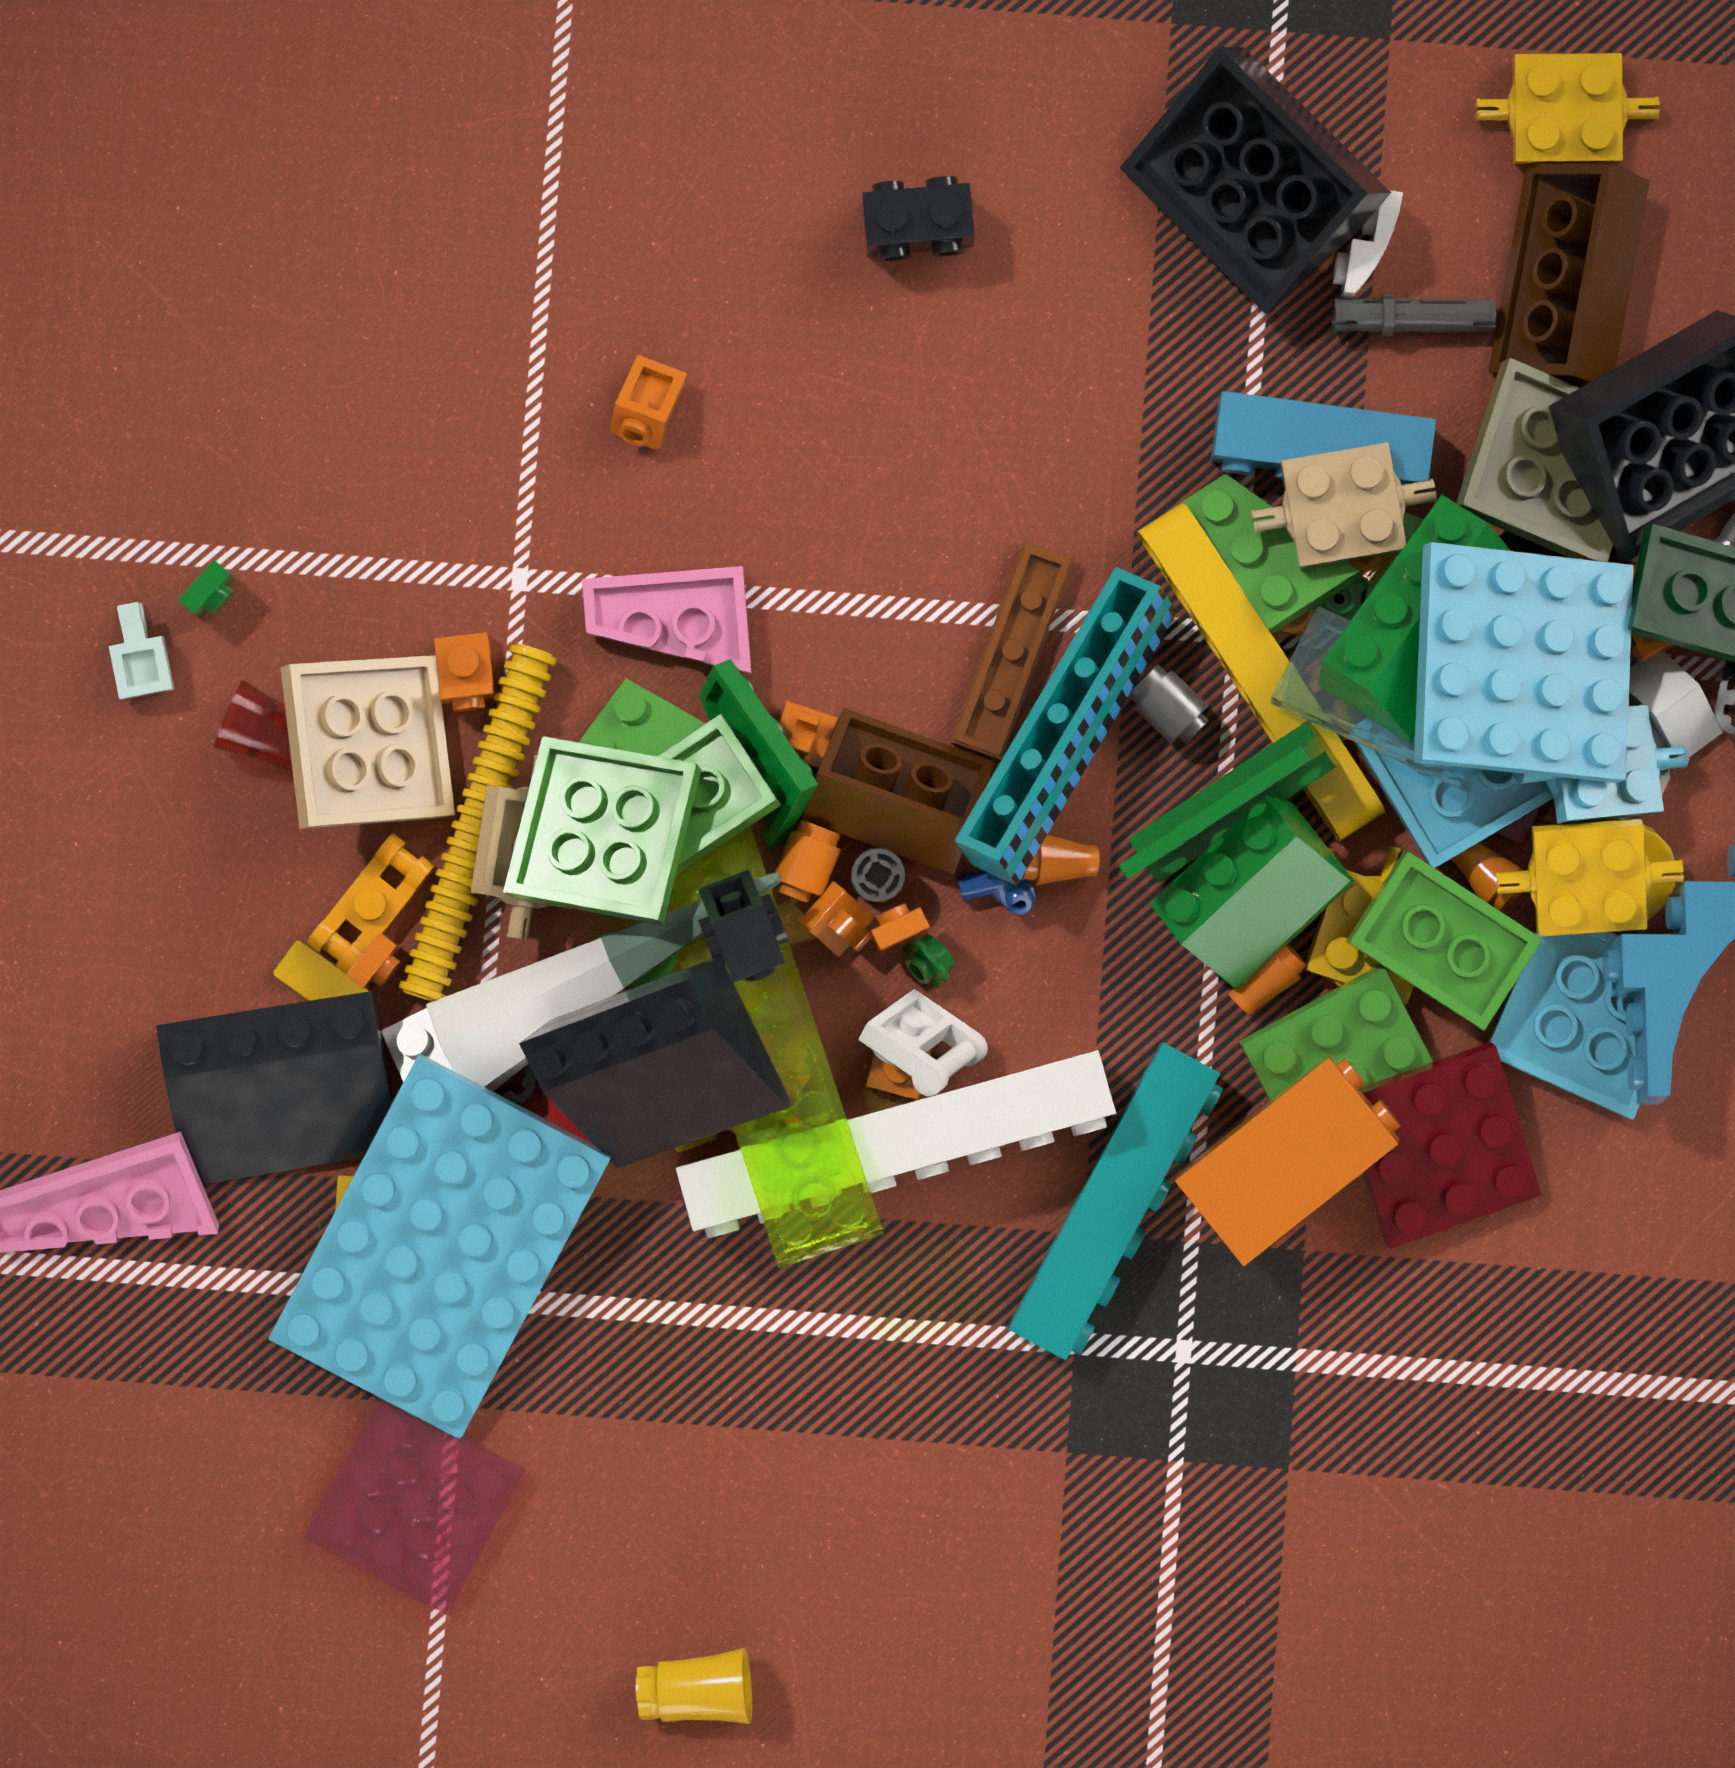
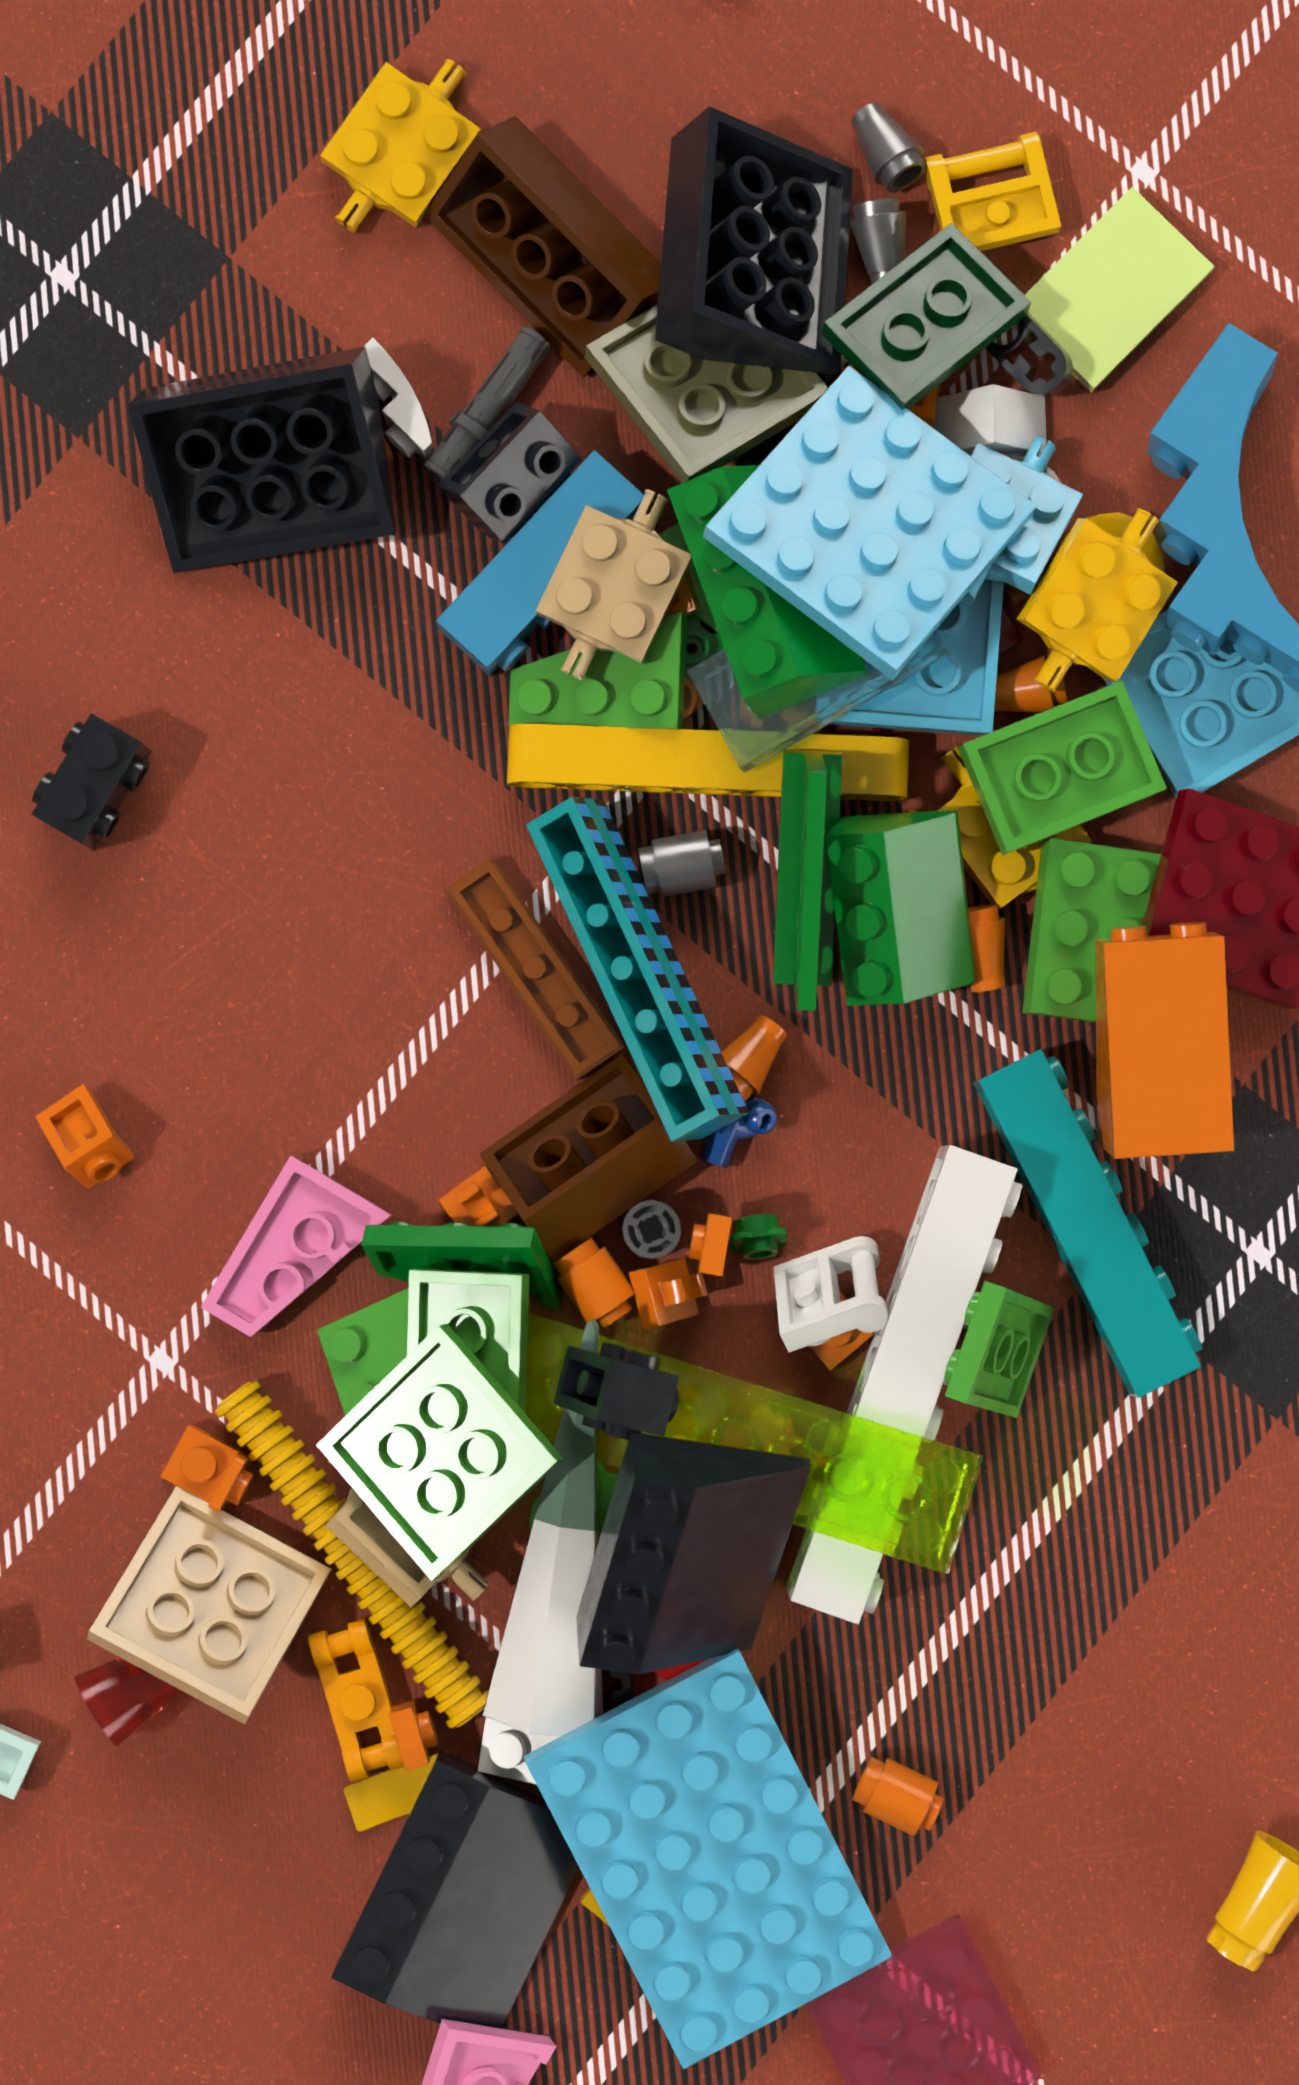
camera: 55 degrees left, 0 degrees up
none -> black brick [437,402,582,544]
none -> orange brick [852,1756,944,1837]
none -> bright green plate [944,1281,1055,1418]

